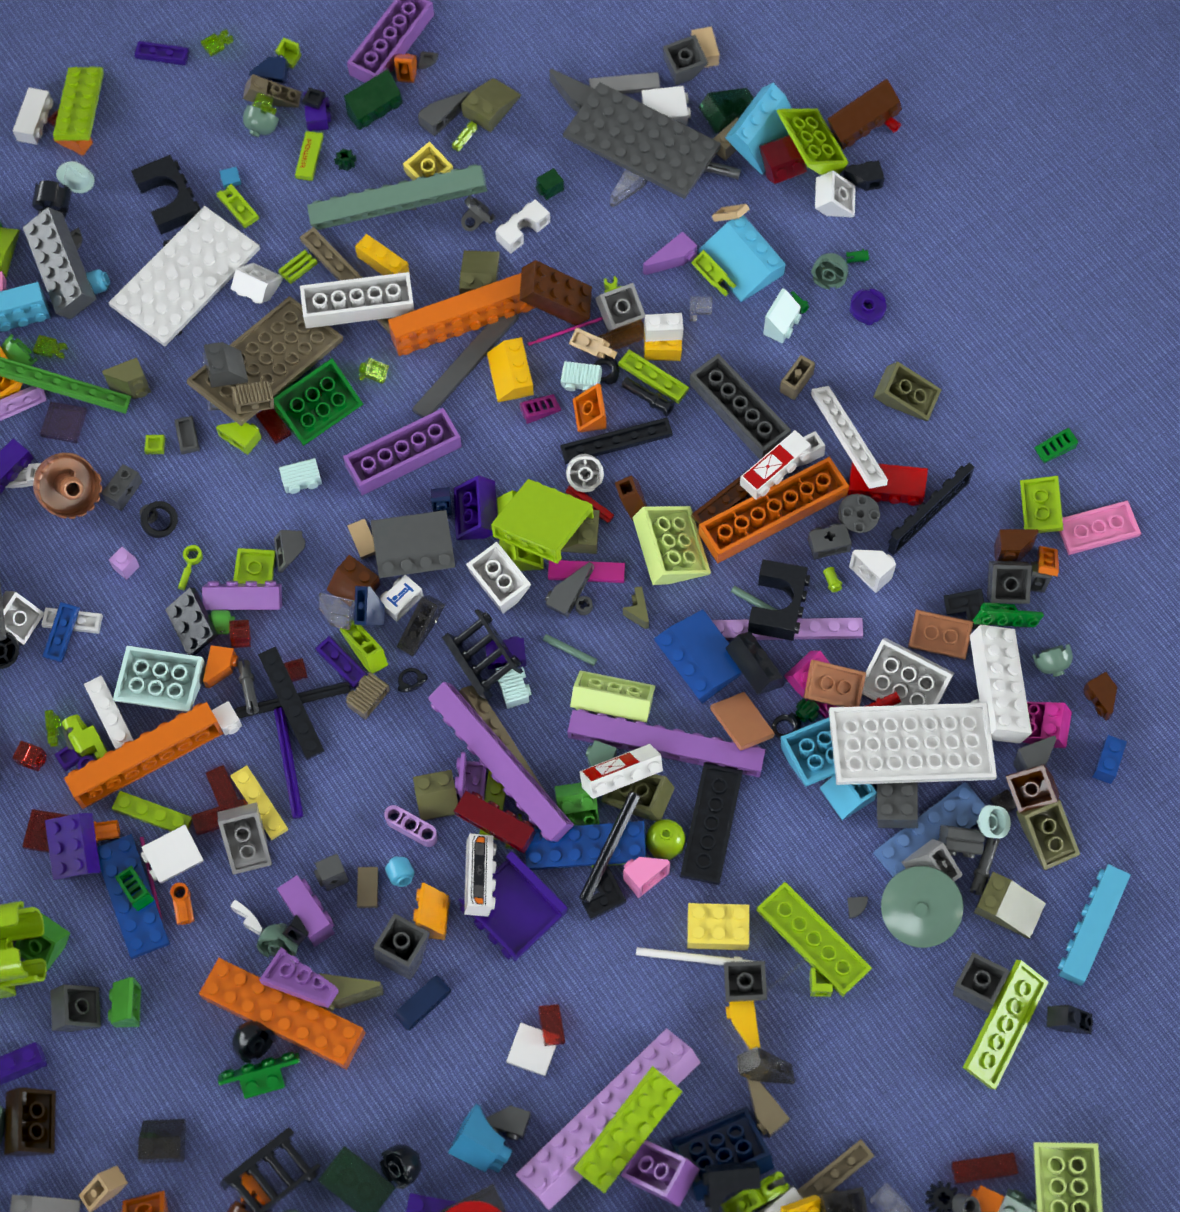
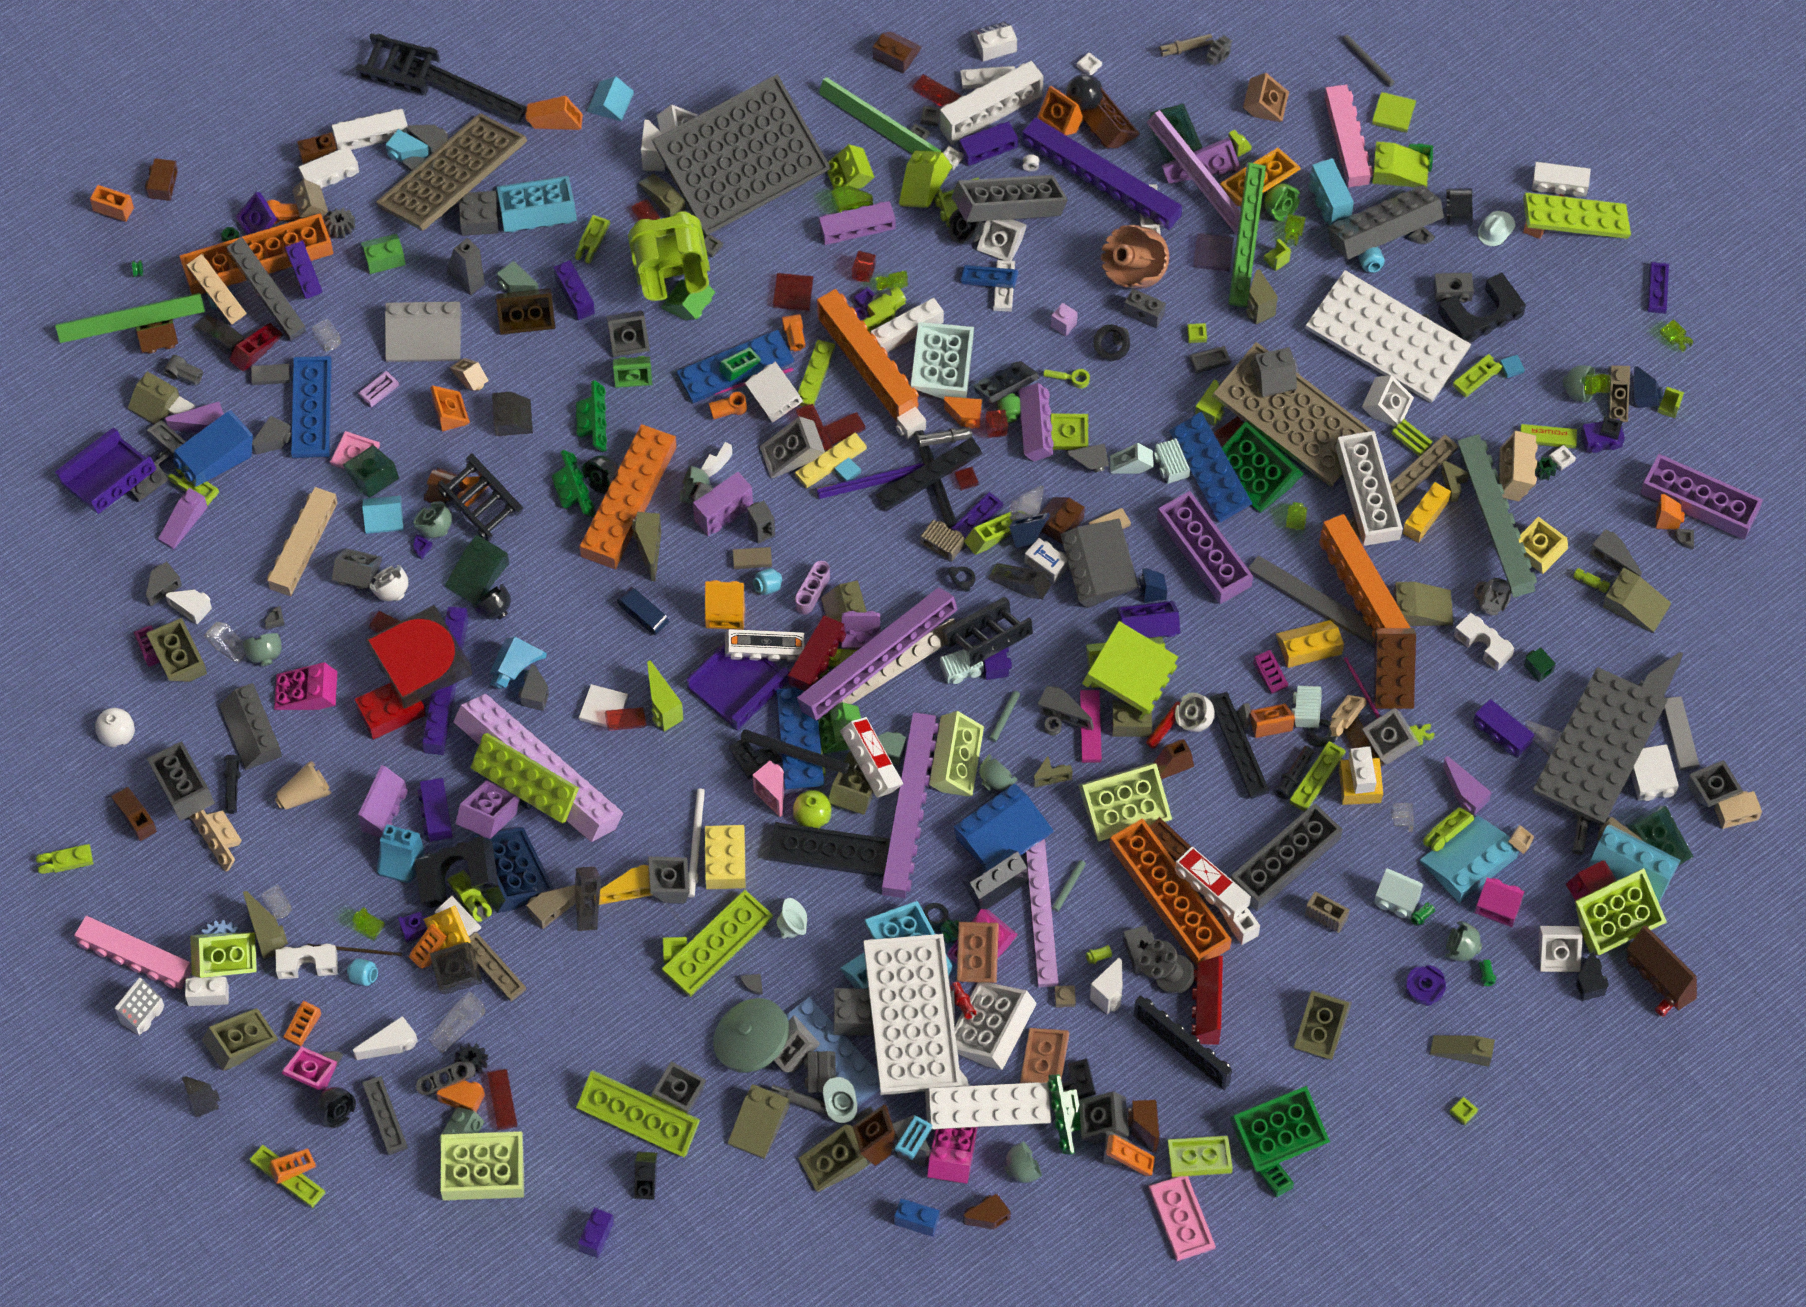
camera: 85 degrees right, 5 degrees down
dark purple brick [45,813,101,880] -> none
dark tan brick [232,381,274,414] -> none
medium lavender wing [259,947,339,1008] -> none
dark green slope [344,69,402,130] -> none
dark grey slope [373,913,430,981] -> none
white slope [466,542,531,614] -> none
nougat tile [710,692,775,751] -> none
black arch [748,559,810,641] -> none
white plate [811,386,888,489] -> none
medium azure brick [1058,864,1131,986] -> none
none -> green bracket [576,380,607,452]
none -> dark purple brick [578,1207,614,1258]
none -> lime slope [647,660,684,732]
none -> light aqua piece [776,898,807,939]
none -> medium azure tile [835,457,861,481]
none -> medium azure tile [895,1116,933,1160]
none -> sand green cylinder [979,754,1018,791]
none -> dark tan plate [1055,985,1076,1007]
none -> light aqua slope [1110,443,1153,474]
none -> blue plate [1169,412,1253,523]
none -> green slope [1229,1086,1330,1172]
none -> dark grey tile [1236,703,1251,730]
none -> lime panel [1264,239,1291,271]
none -> olive slope [1430,1035,1495,1067]
none -> dark grey brick [1433,273,1474,303]
none -> olive slope [1441,461,1469,503]
none -> lime tile [1449,1097,1478,1125]
none -> dark purple brick [1473,699,1535,758]
none -> dark pink slope [1475,877,1524,927]
none -> tan brick [1499,431,1538,501]
none -> white tile [1549,445,1576,471]

